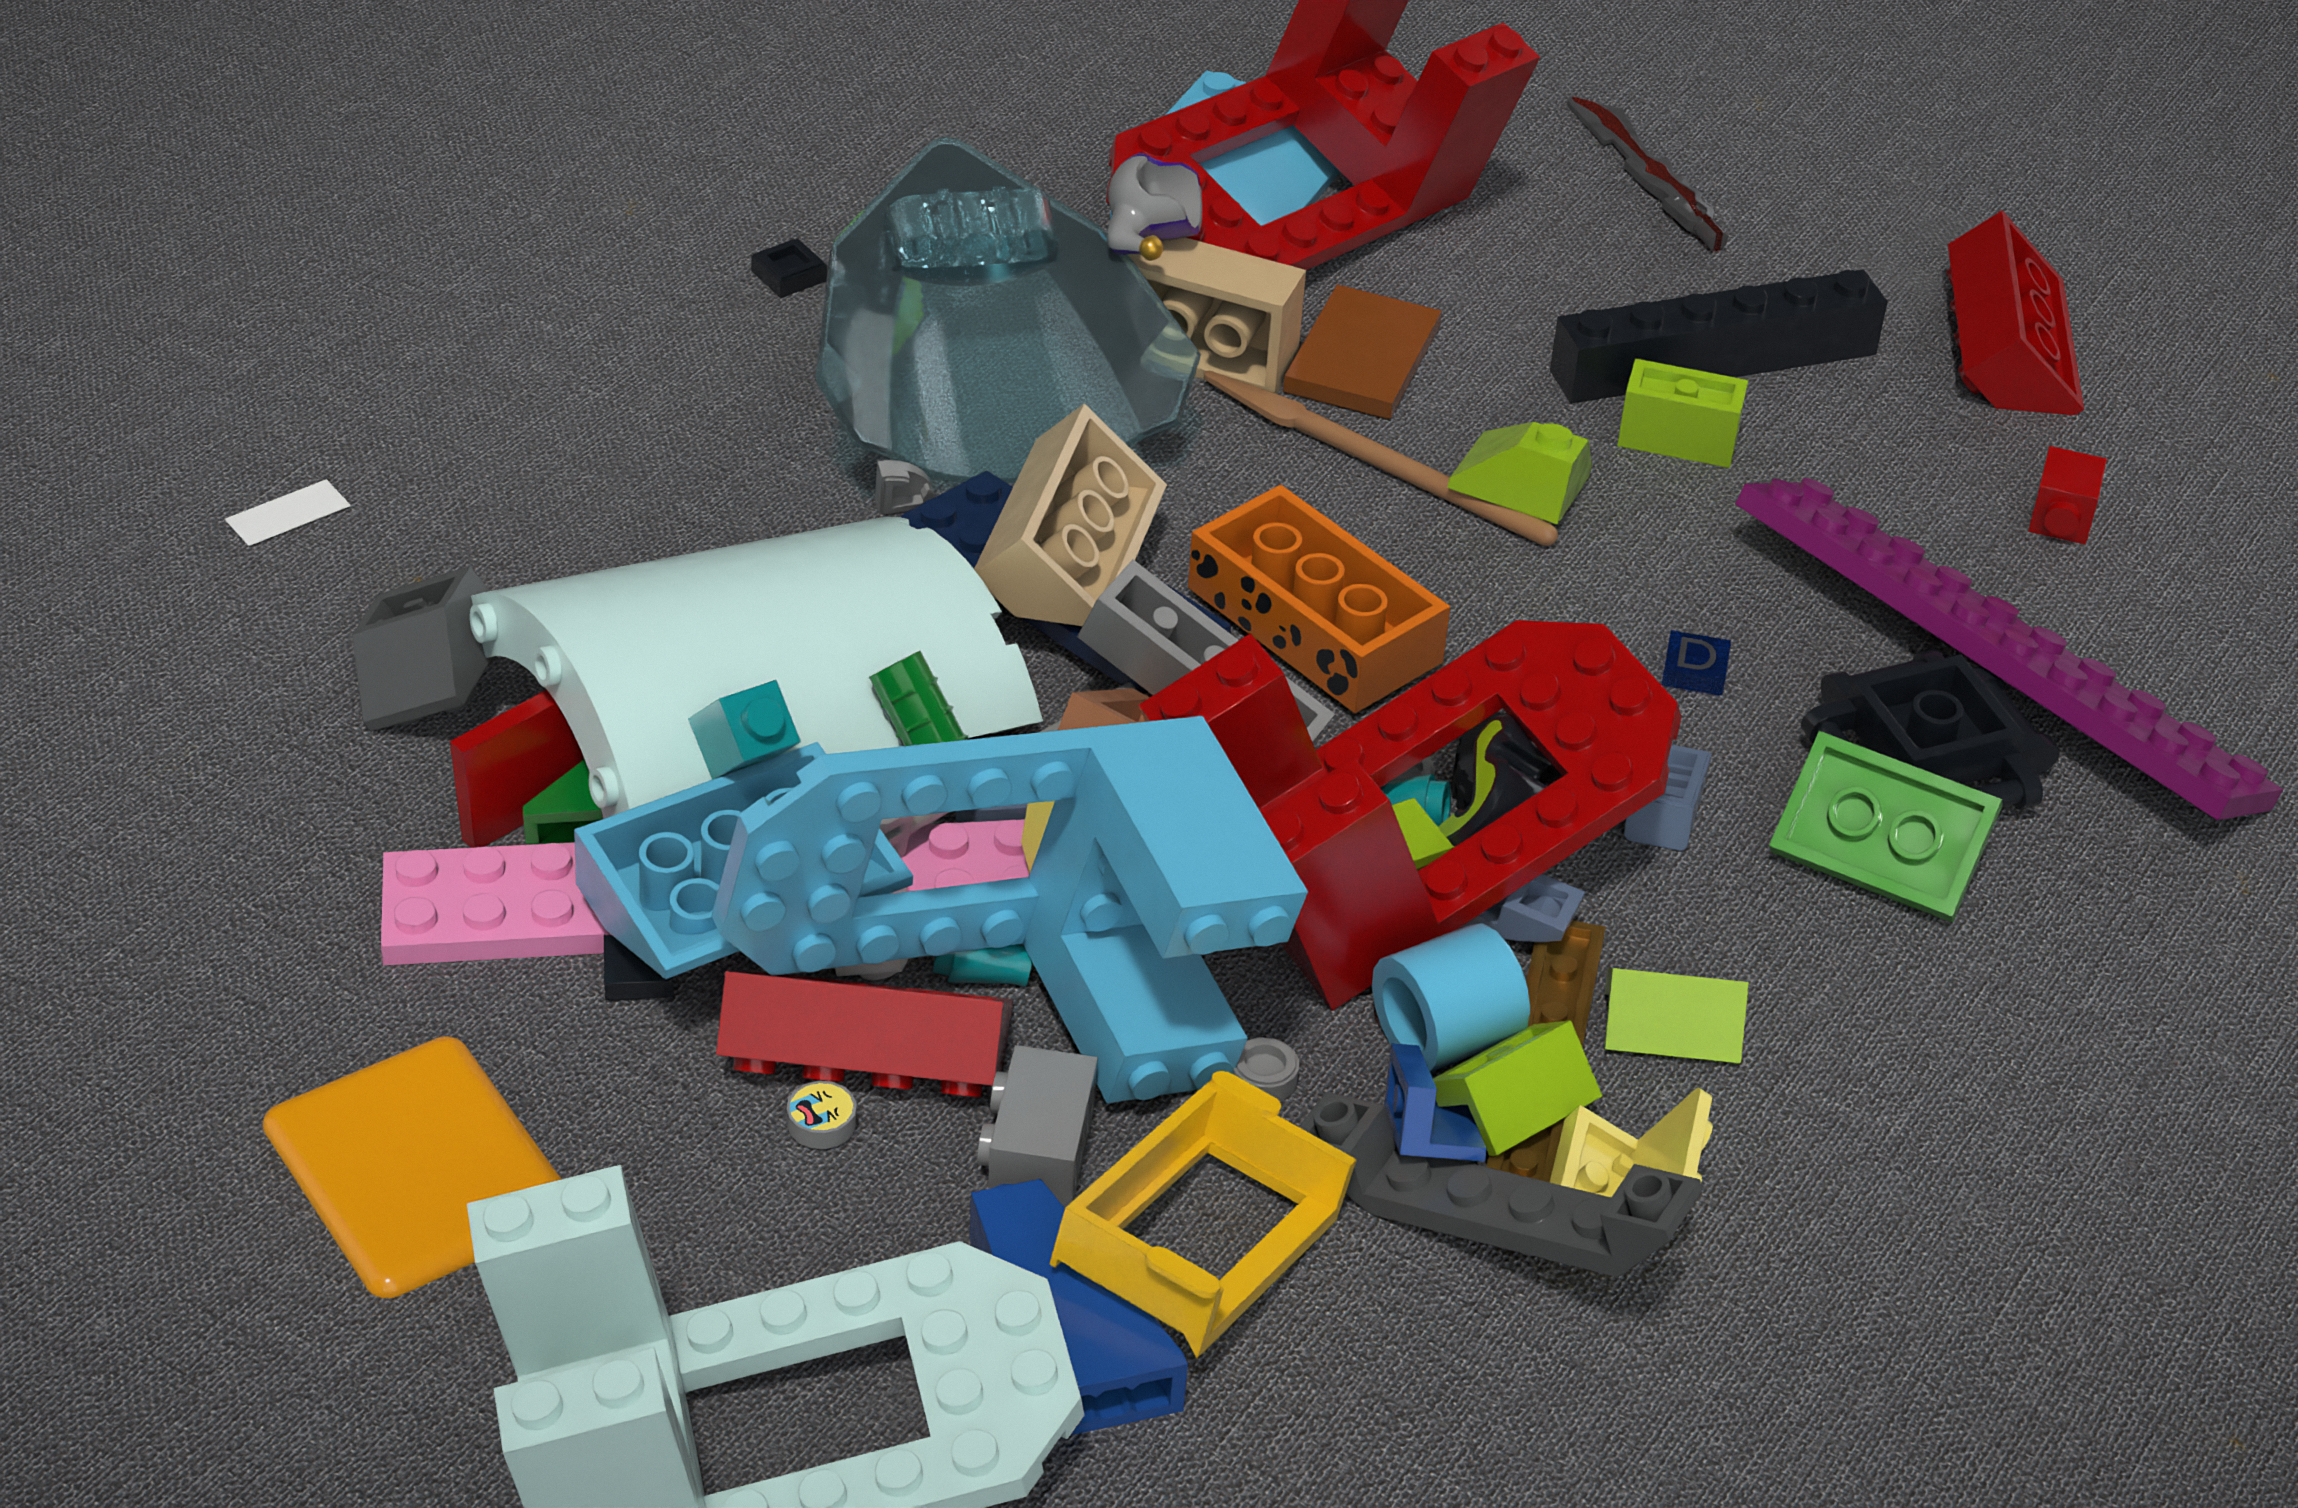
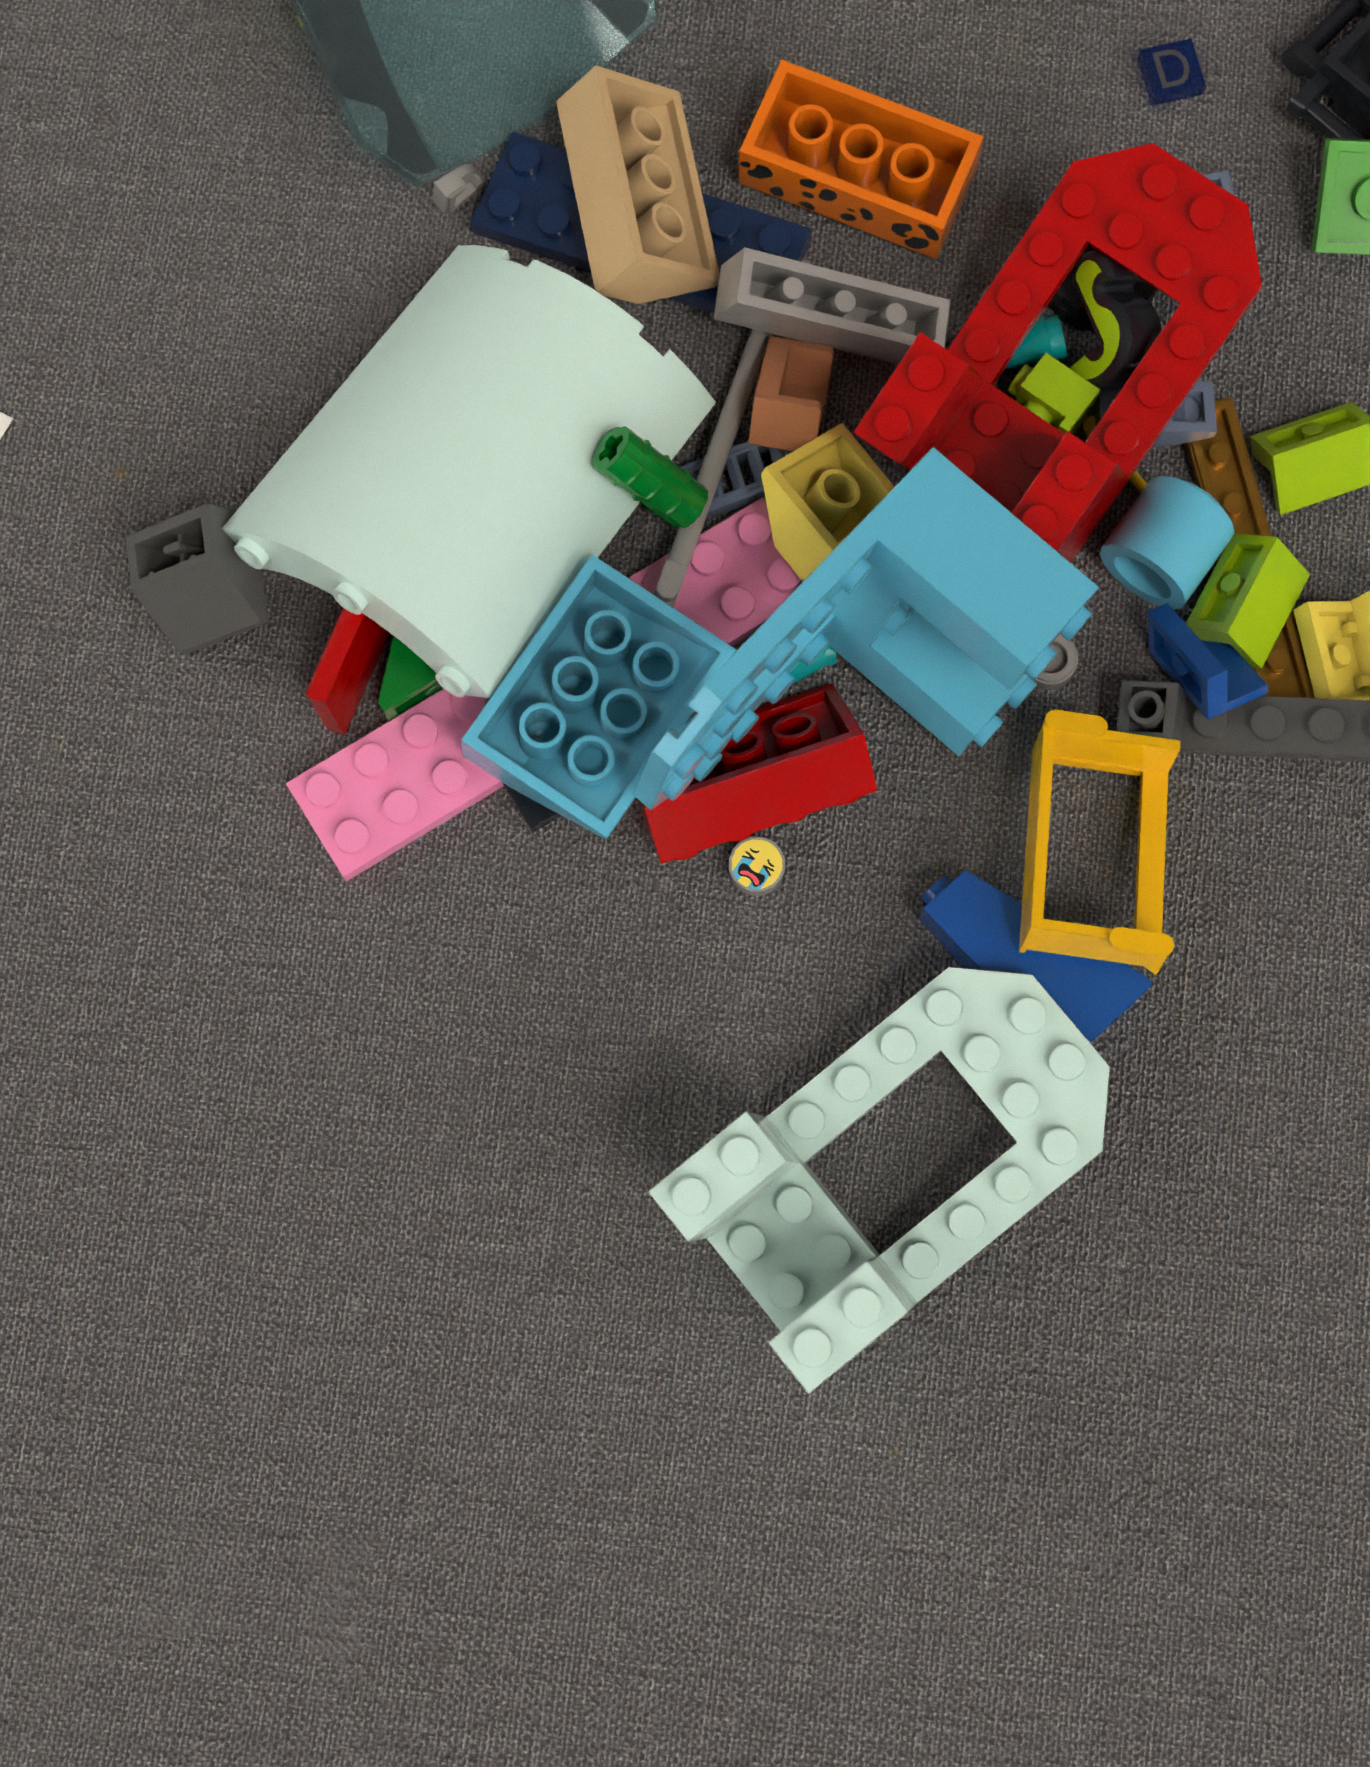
camera: 20 degrees left, 35 degrees up
light orange piece [262,1036,562,1298] -> none
teal brick [688,680,801,779] -> none
light grey brick [977,1045,1098,1207] -> none

